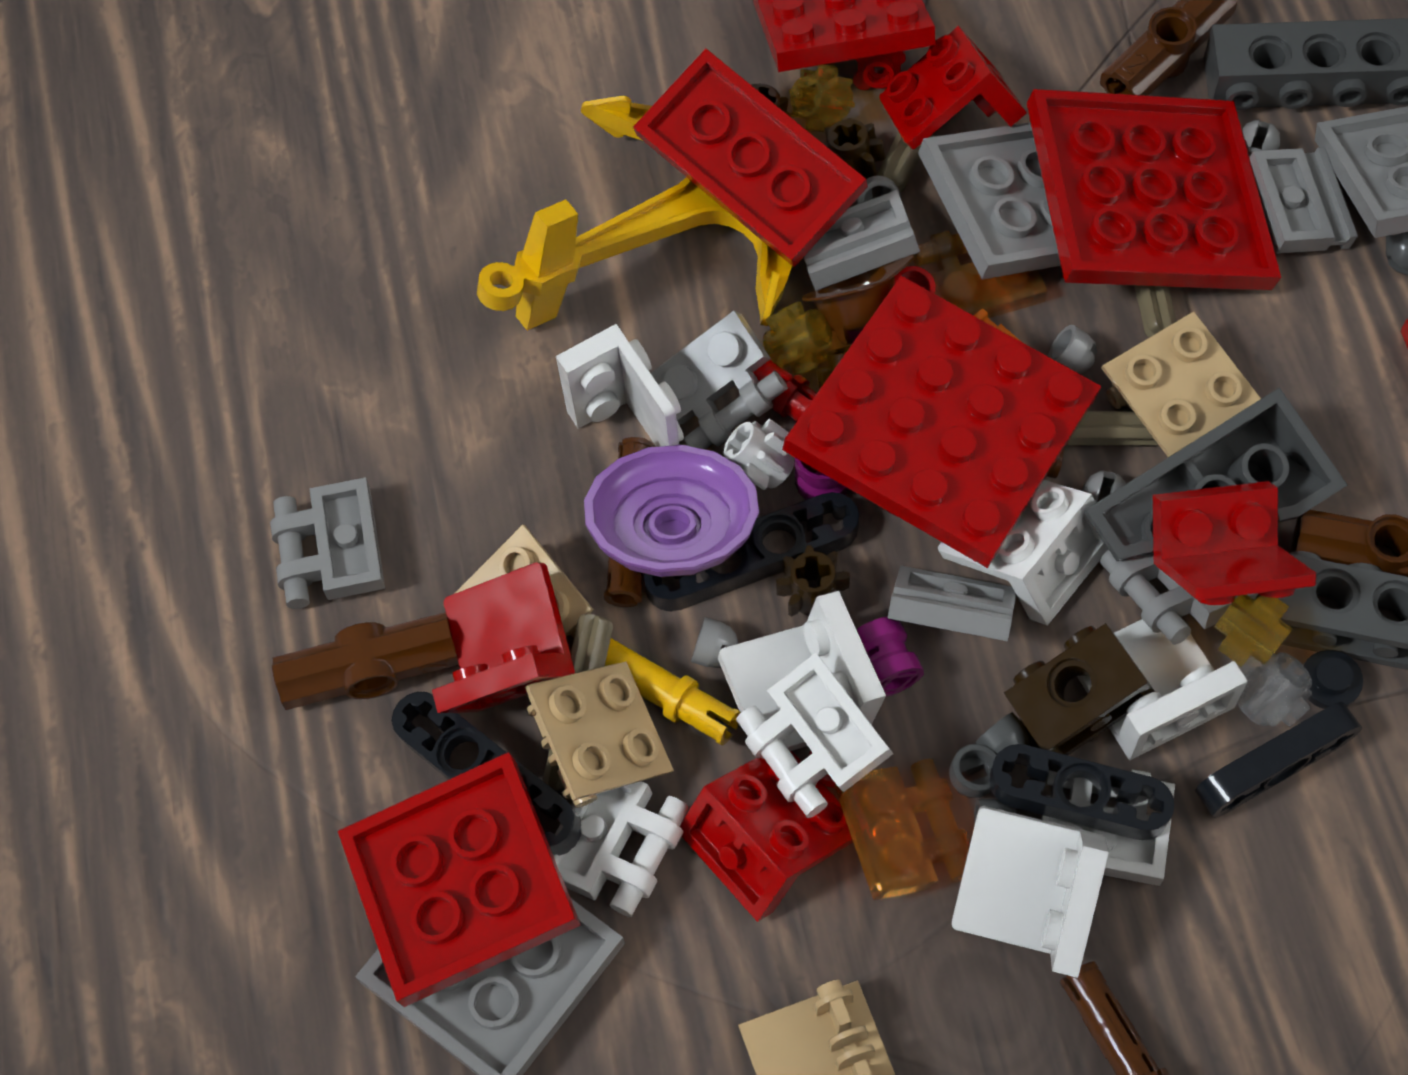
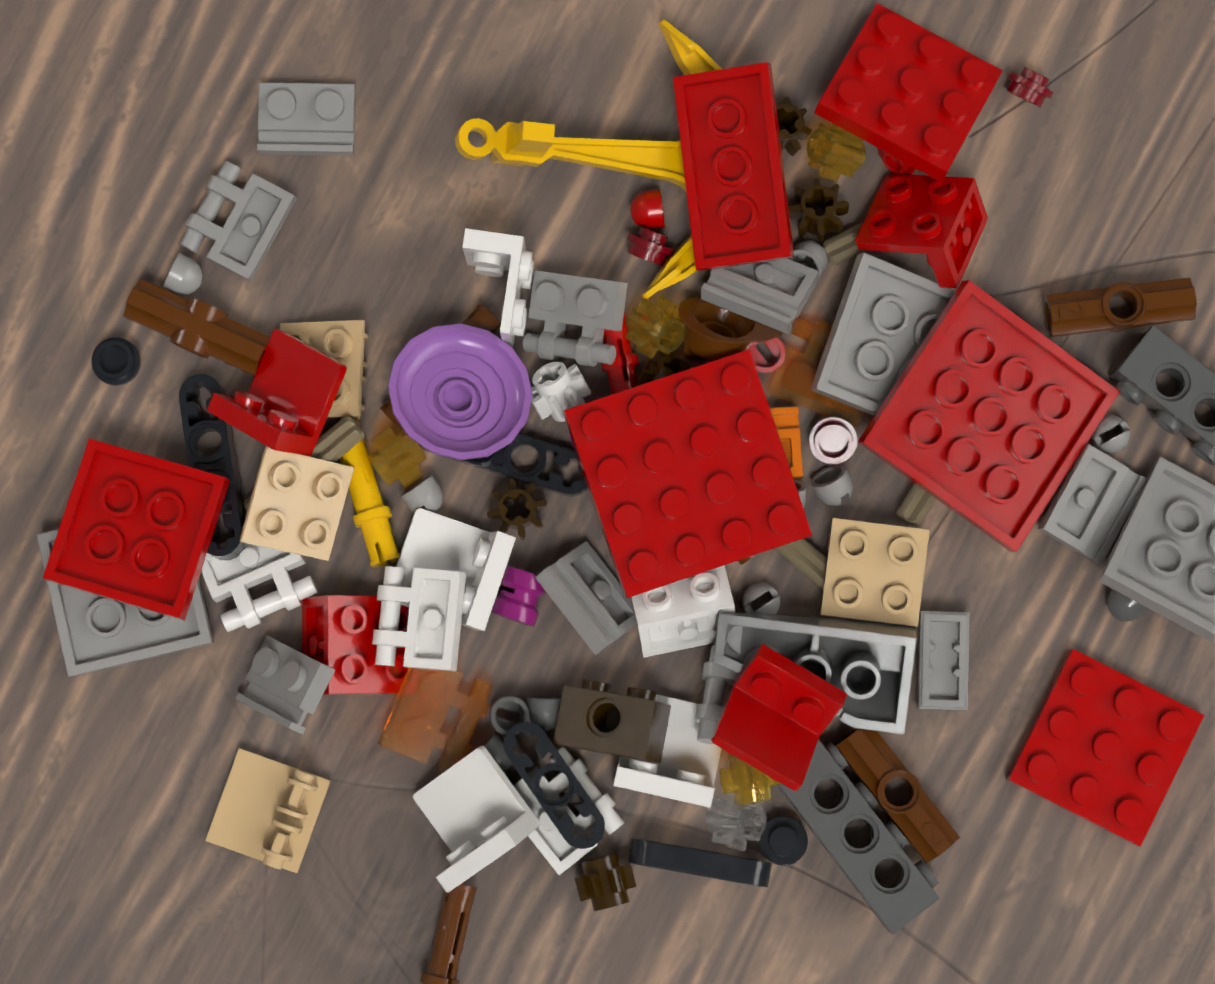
camera: 35 degrees right, 20 degrees up
none -> black plate [91,337,141,386]
none -> light grey hinge [163,253,203,295]
none -> light grey plate [235,636,335,735]
none -> light grey plate [257,83,356,156]
none -> clear yellow gear [367,427,428,488]
none -> dark brown gear [574,853,636,911]
none -> dark red plate [627,226,674,265]
none -> red hinge [630,189,665,229]
none -> plate [809,416,858,464]
none -> light grey plate [917,611,970,711]

